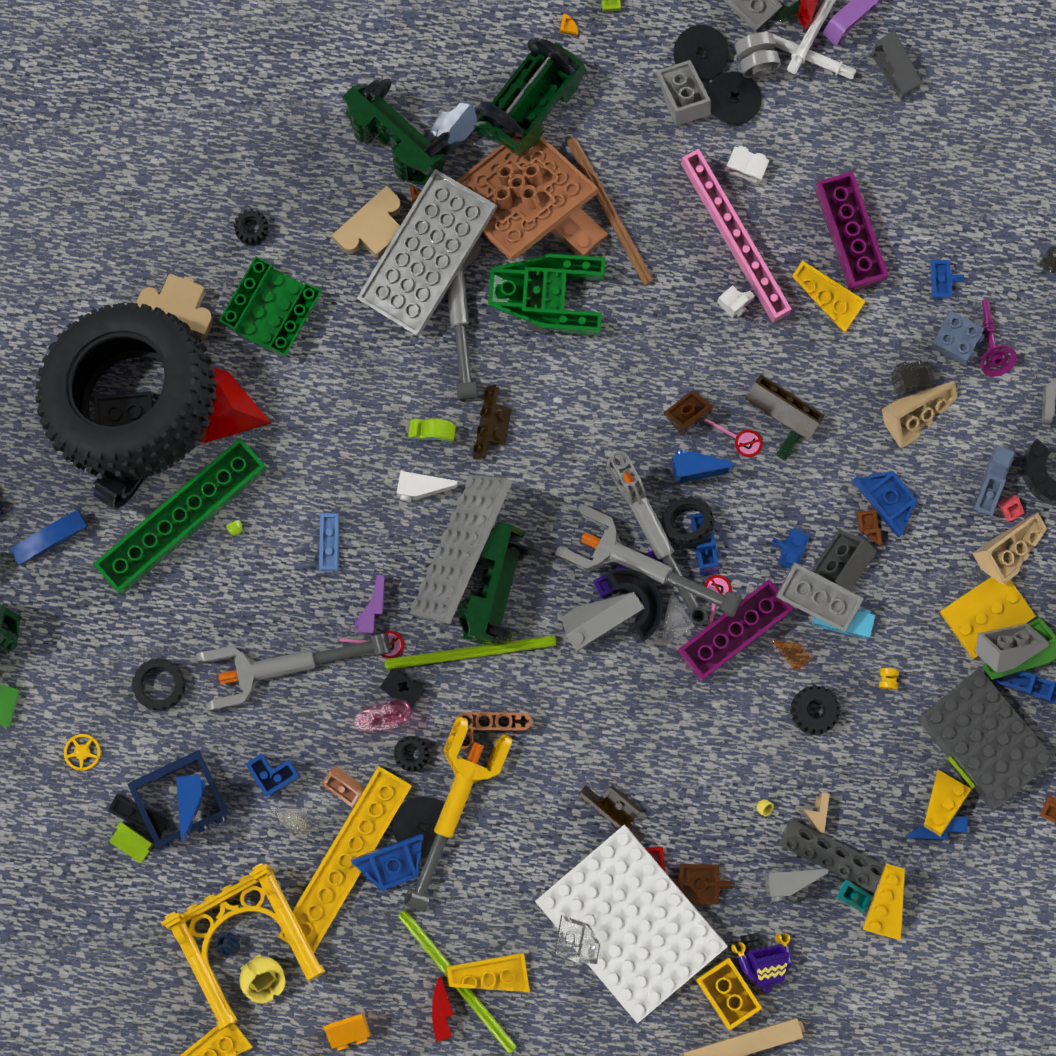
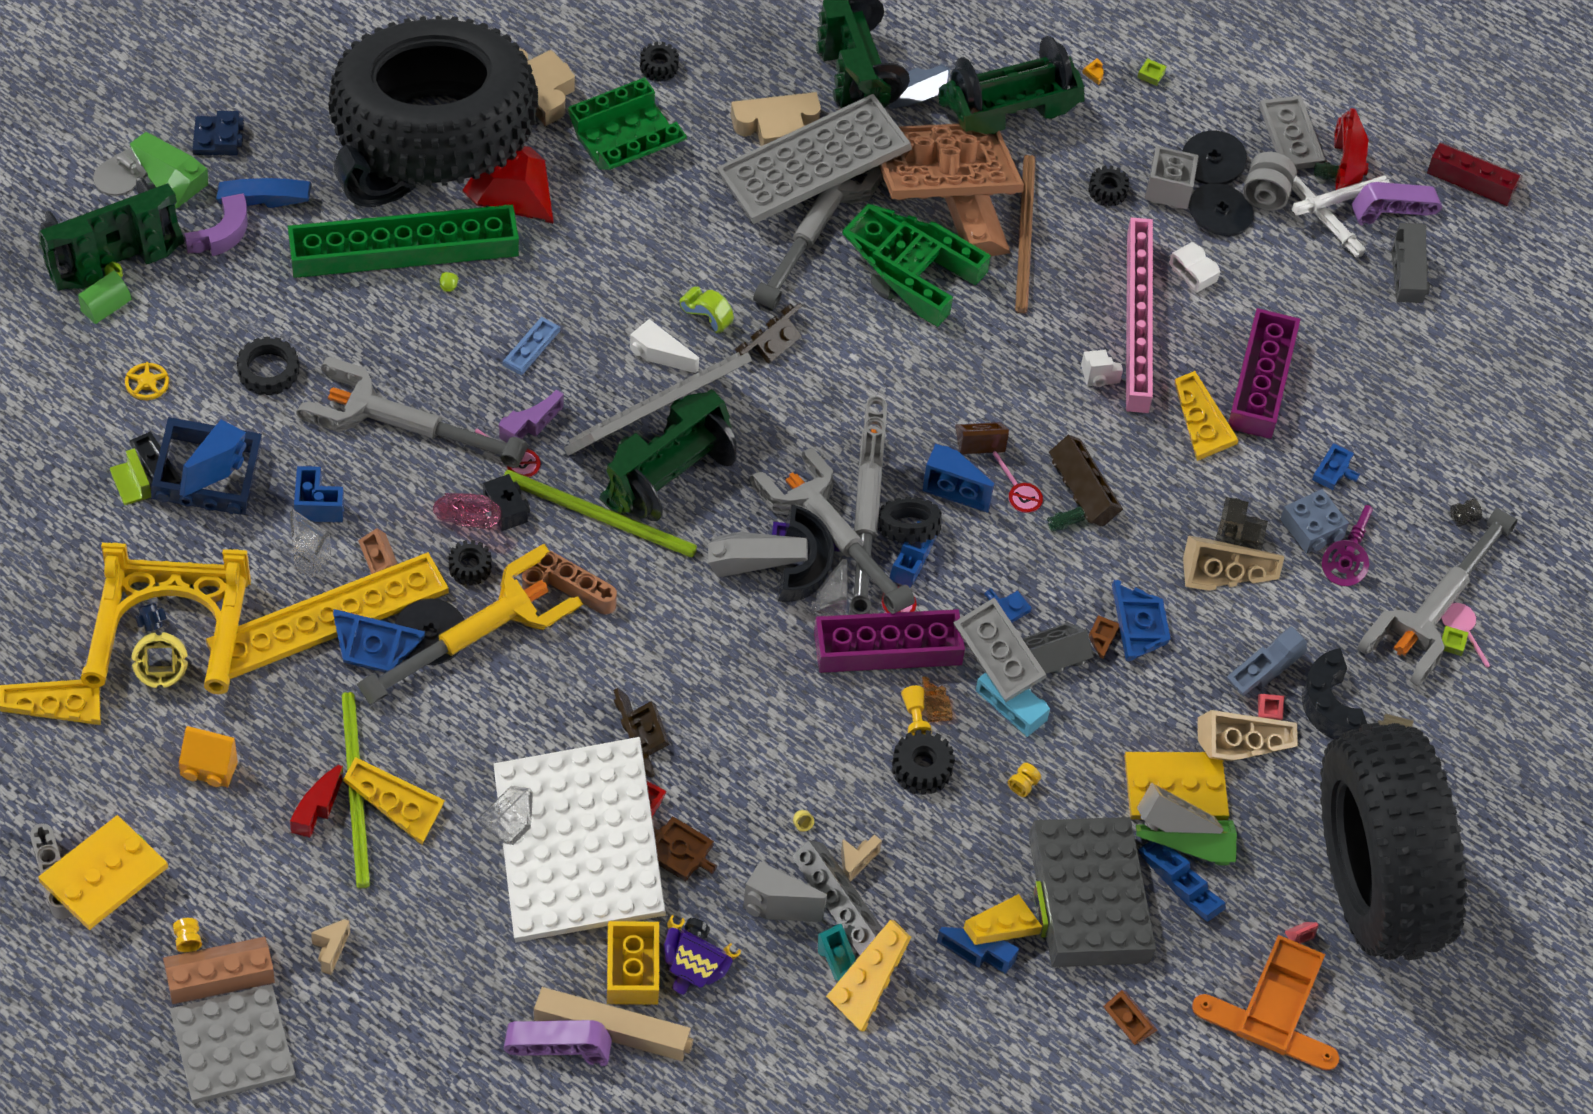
camera: 30 degrees right, 25 degrees down
none -> medium lavender arch [184,193,248,256]
none -> yellow piece [901,685,932,736]
none -> black tyre [1088,165,1130,206]

